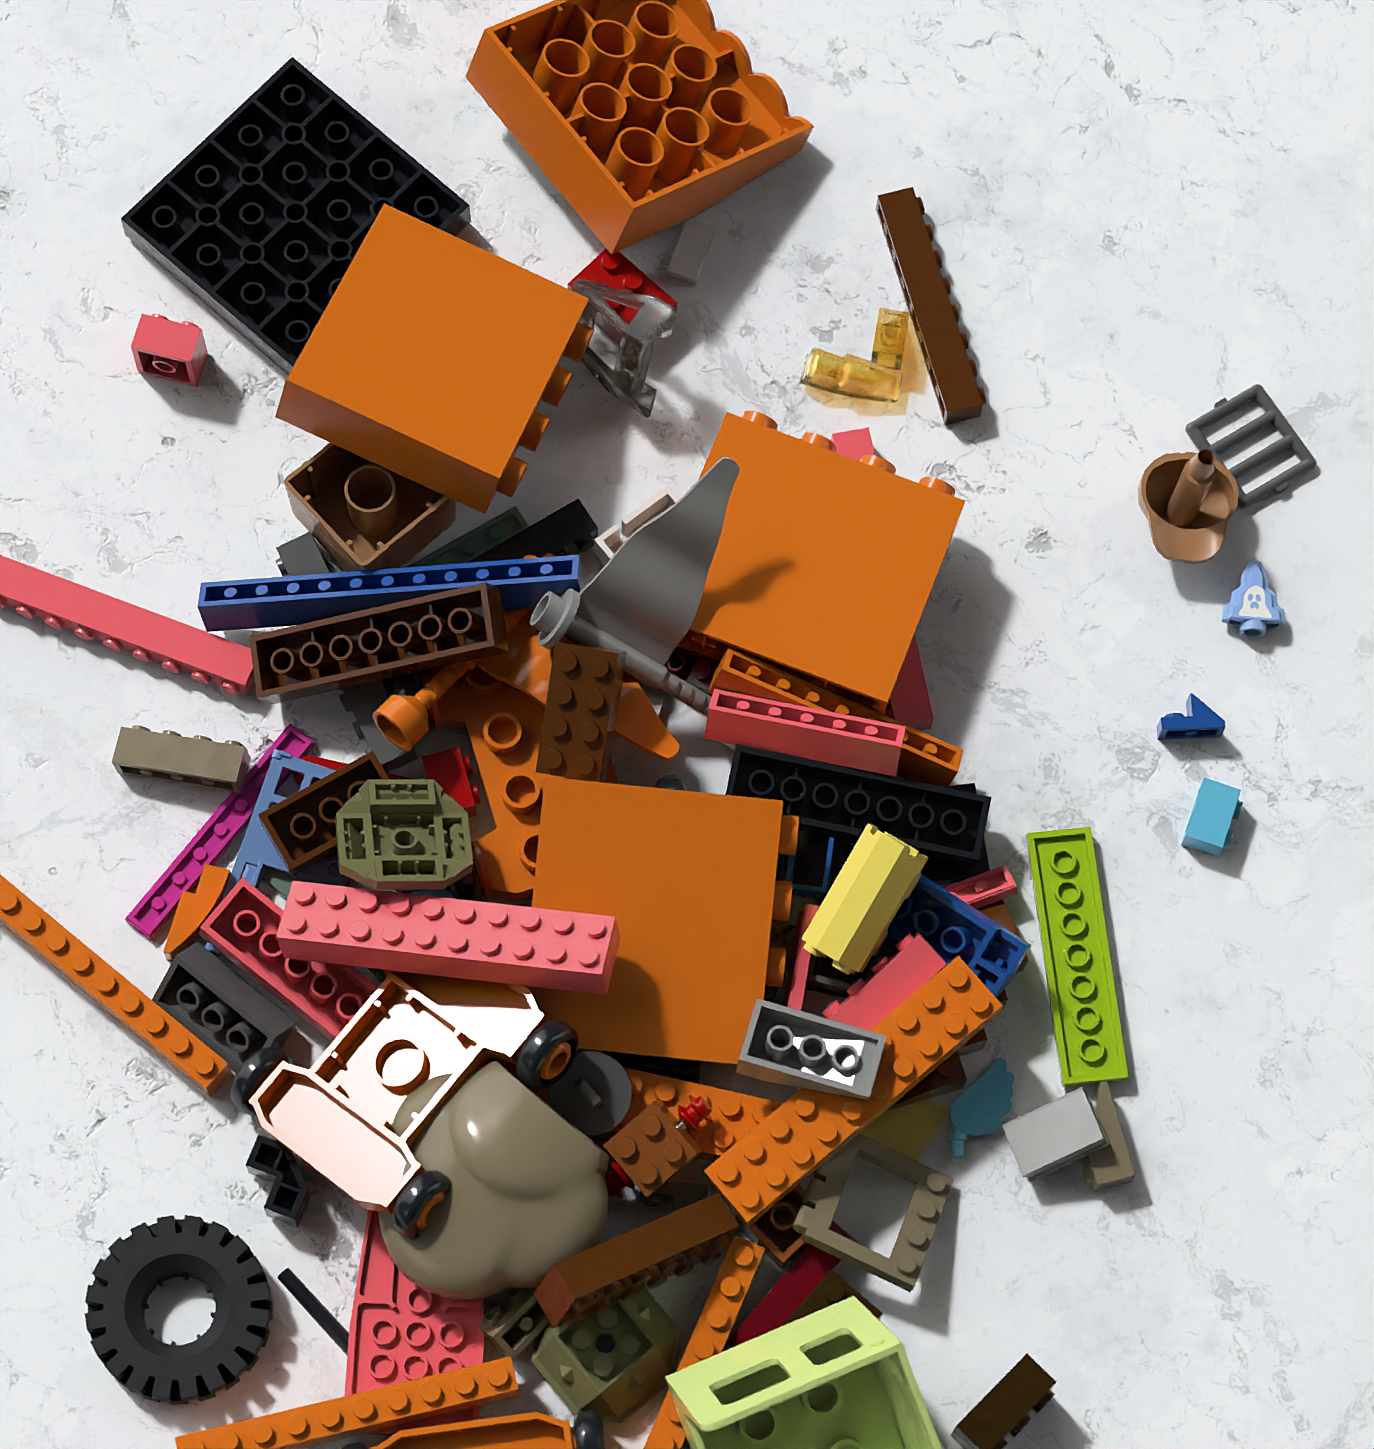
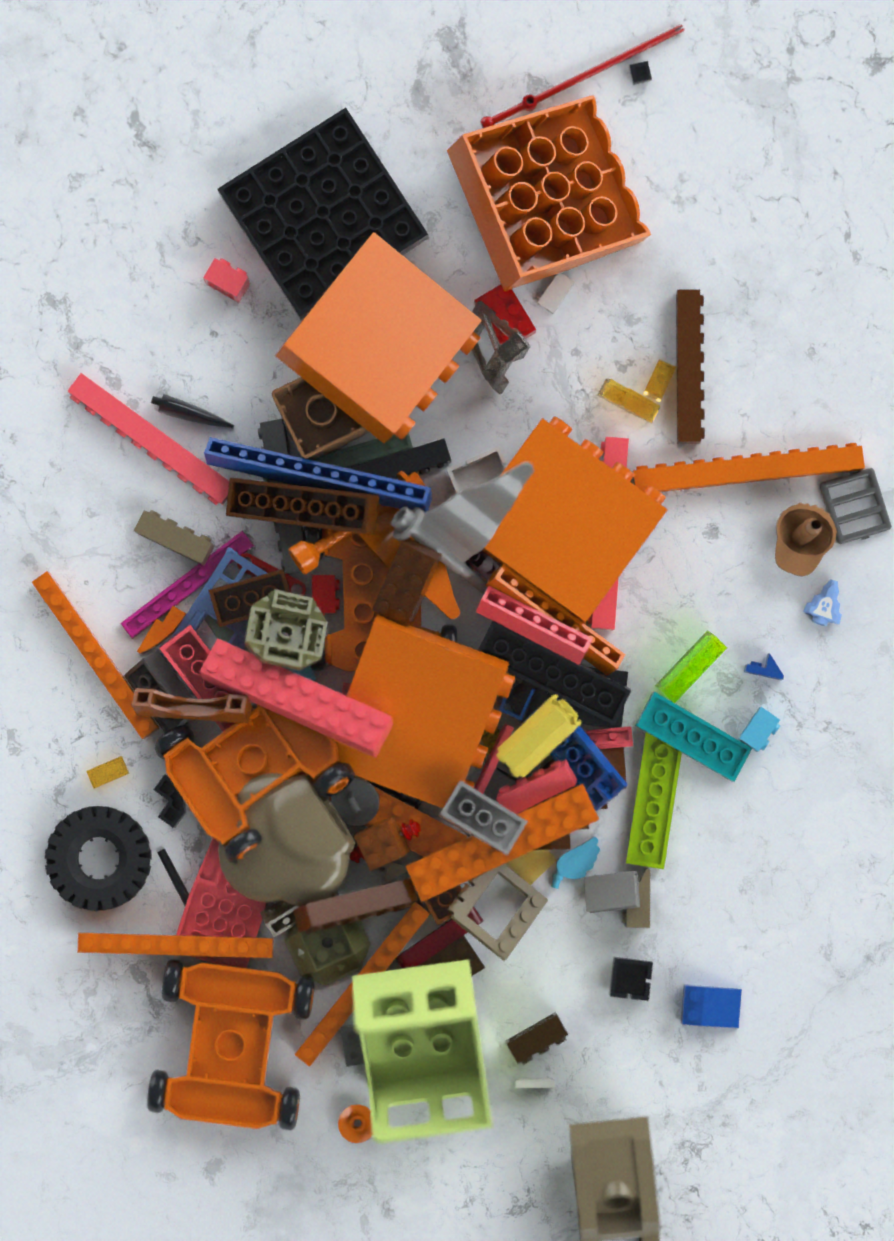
camera: 20 degrees right, 15 degrees up
none -> clear yellow tile [86,756,130,789]
none -> dark orange arch [132,688,252,723]
none -> black piece [151,394,234,428]
none -> black piece [609,957,653,1001]
none -> orange brick [633,443,865,492]
none -> teal plate [635,692,752,782]
none -> clear neon green brick [655,630,727,703]
none -> blue slope [681,984,742,1028]

